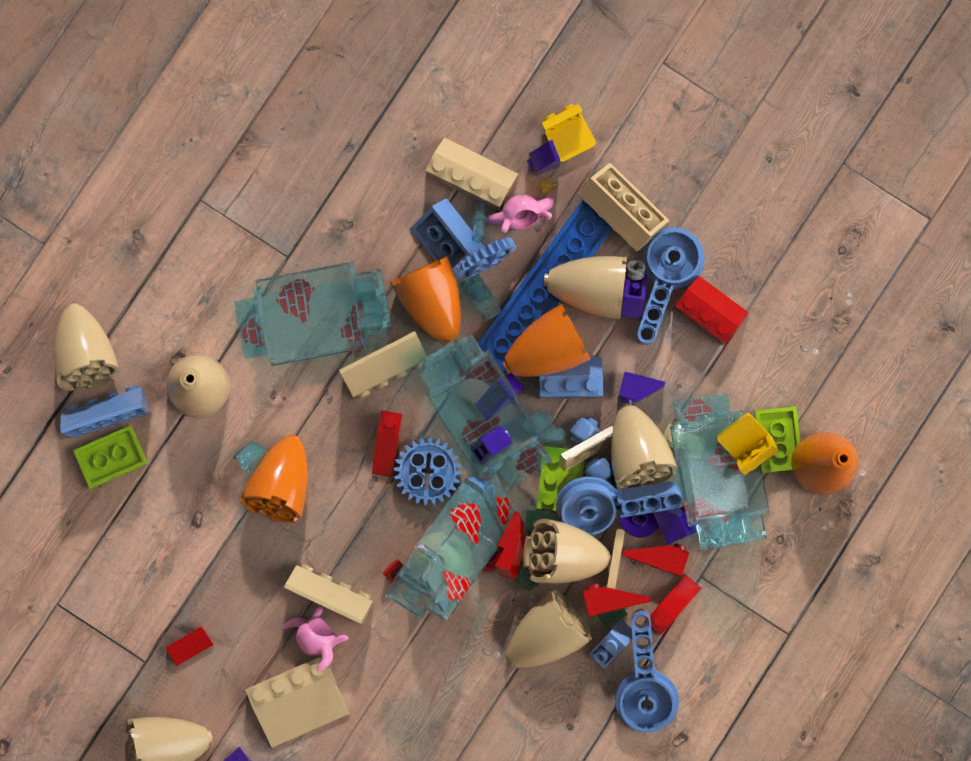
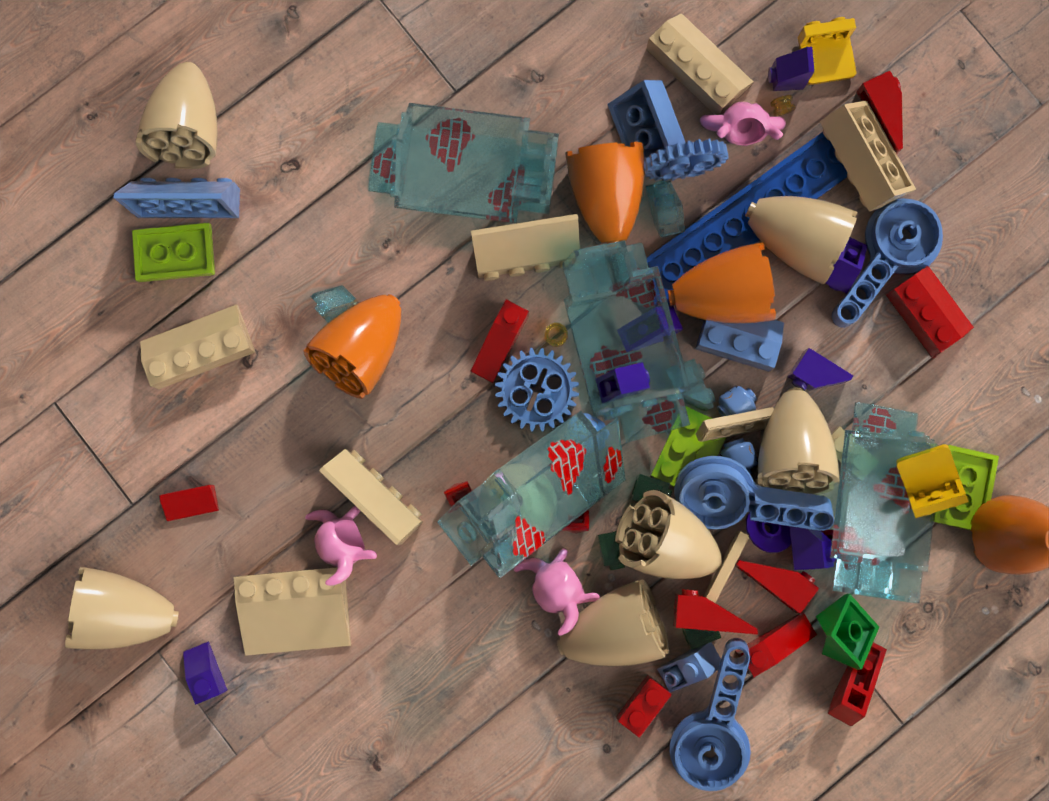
camera: 15 degrees right, 0 degrees up
tan cylinder [166,354,230,418] -> none
clear light blue pin [471,201,488,243] -> none
red slope [495,511,525,581] -> none
light grey bush [626,260,645,280] -> none
none -> tan slope [140,305,255,389]
none -> bright pink piece [514,548,600,636]
none -> clear yellow bush [544,323,568,347]
none -> red brick [616,674,672,738]
none -> green slope [816,593,879,670]
none -> red slope [827,642,887,726]
none -> red slope [857,70,903,154]

